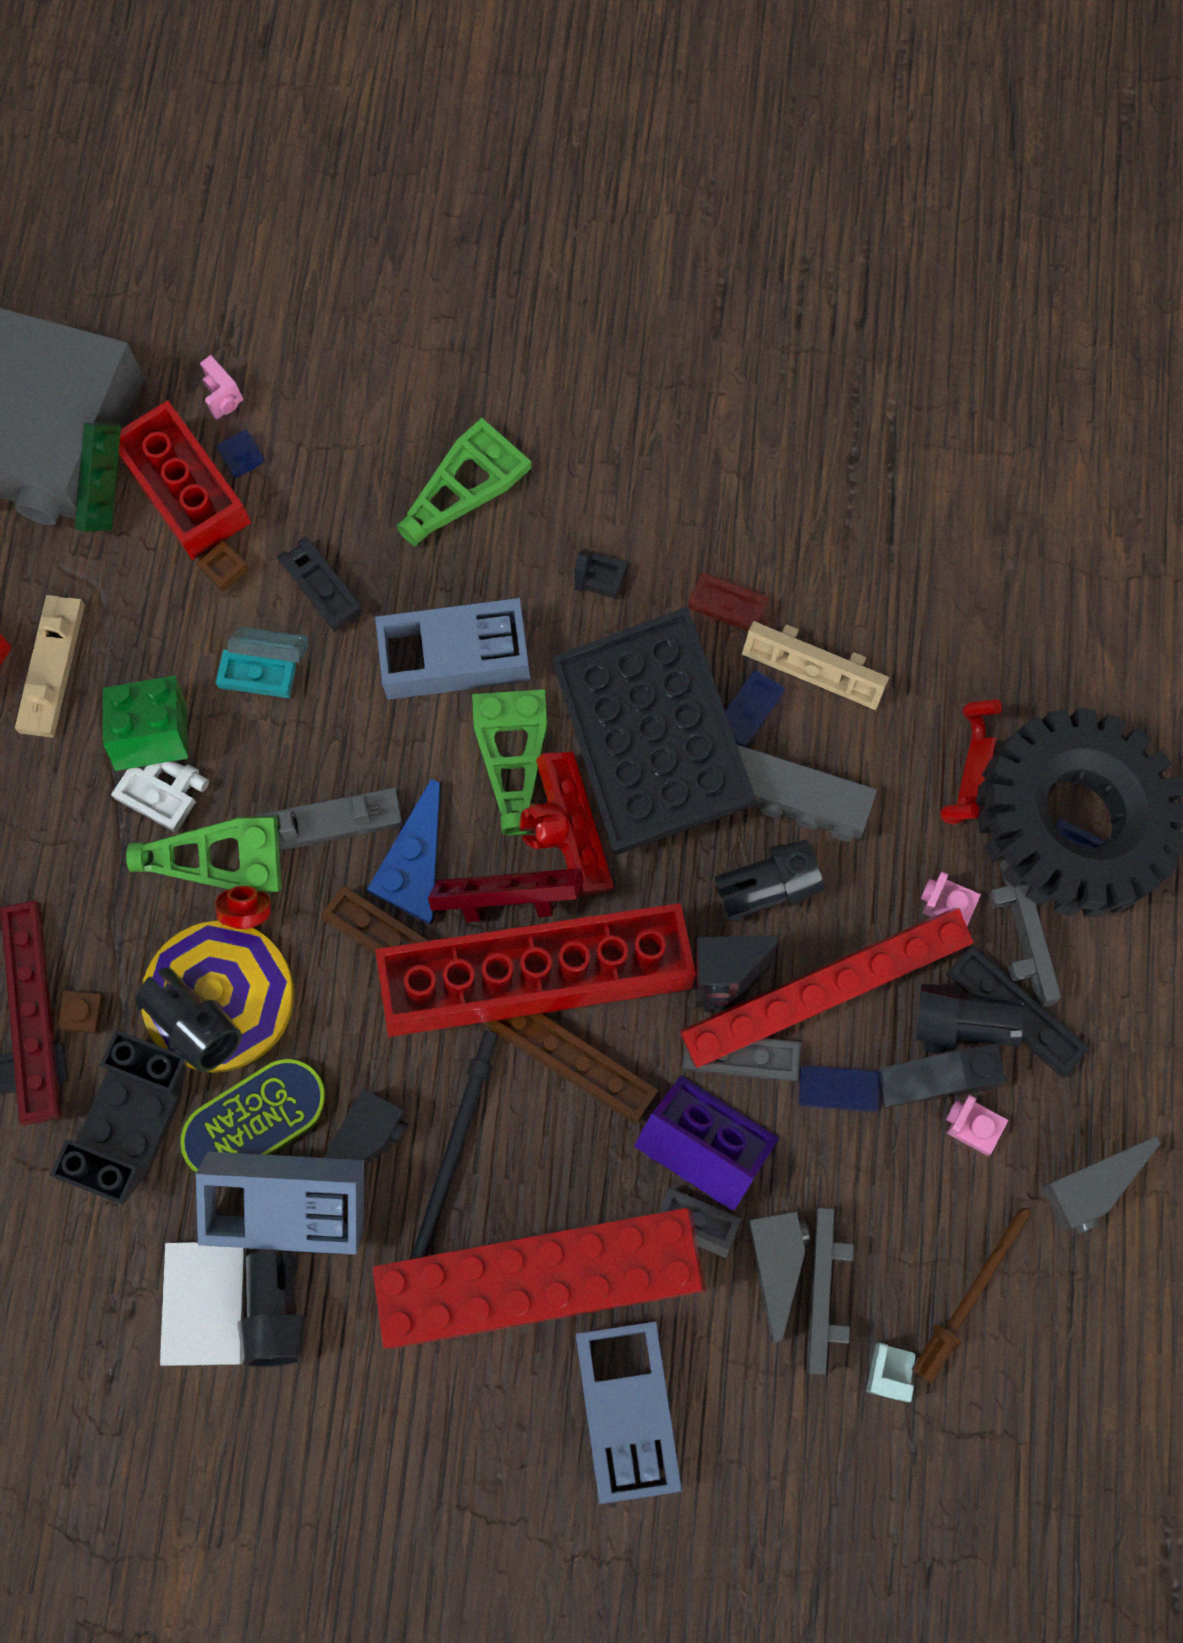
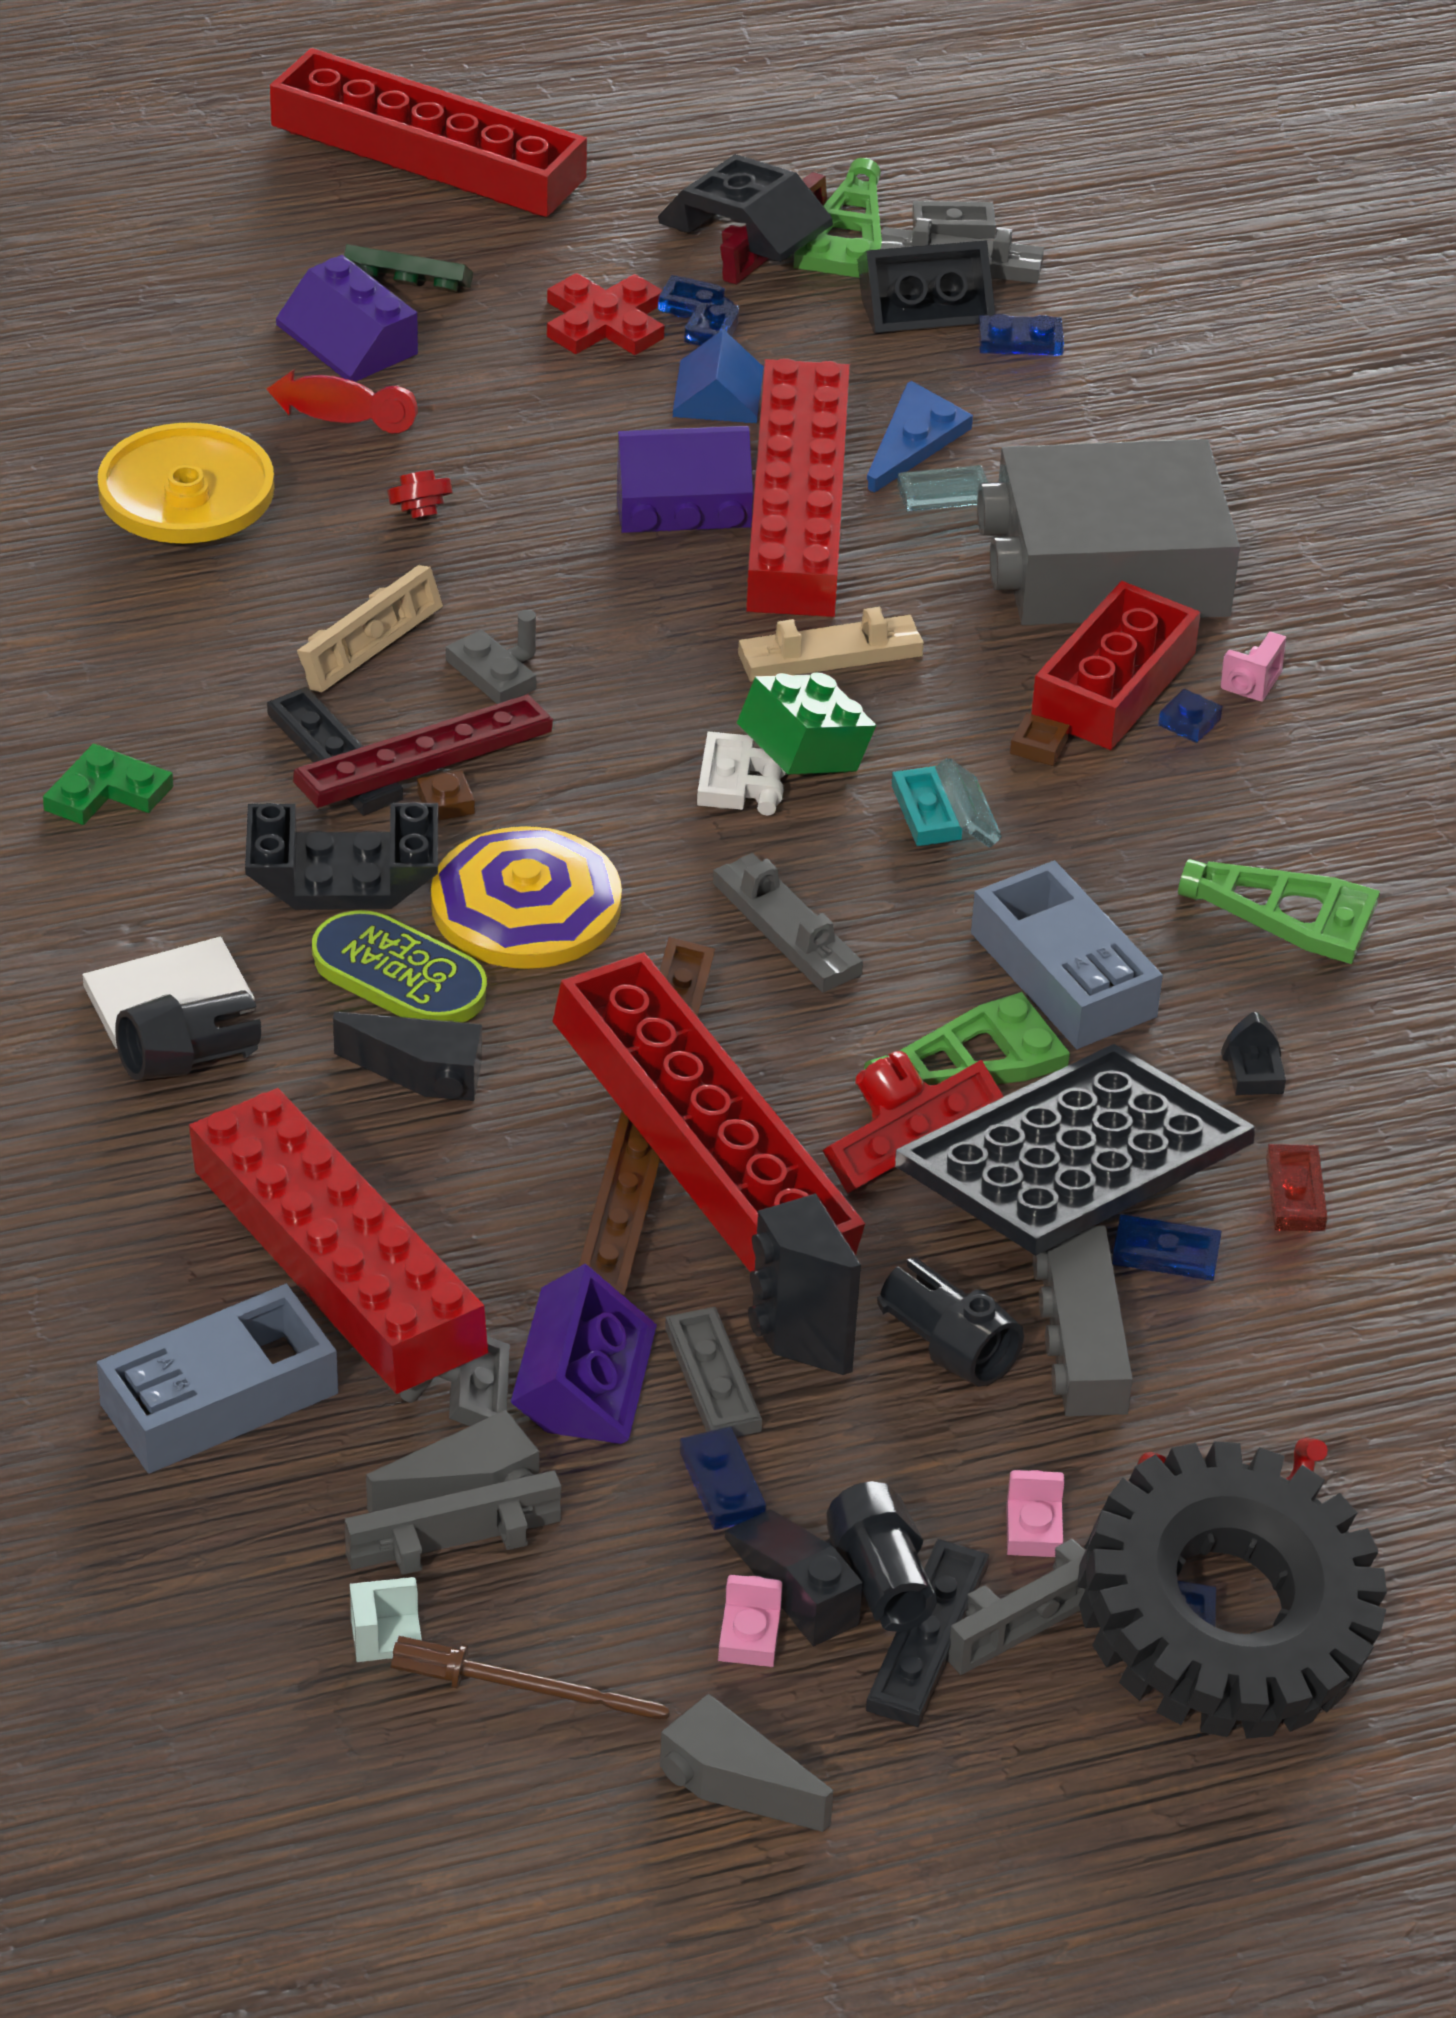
camera: 60 degrees right, 30 degrees down
dark green plate [75,422,121,532] -> none
bright green plate [126,815,282,892] -> none
black piece [135,967,242,1072] -> none
sand blue piece [196,1152,364,1254] -> none
red plate [215,885,271,929] -> none
black plate [276,537,363,632] -> none
blue wing [367,779,440,925] -> none
black bar [411,1031,499,1258] -> none
dark red hinge [428,868,584,923] -> none
red plate [679,907,974,1068] -> none
tan hinge [742,621,889,710] -> none

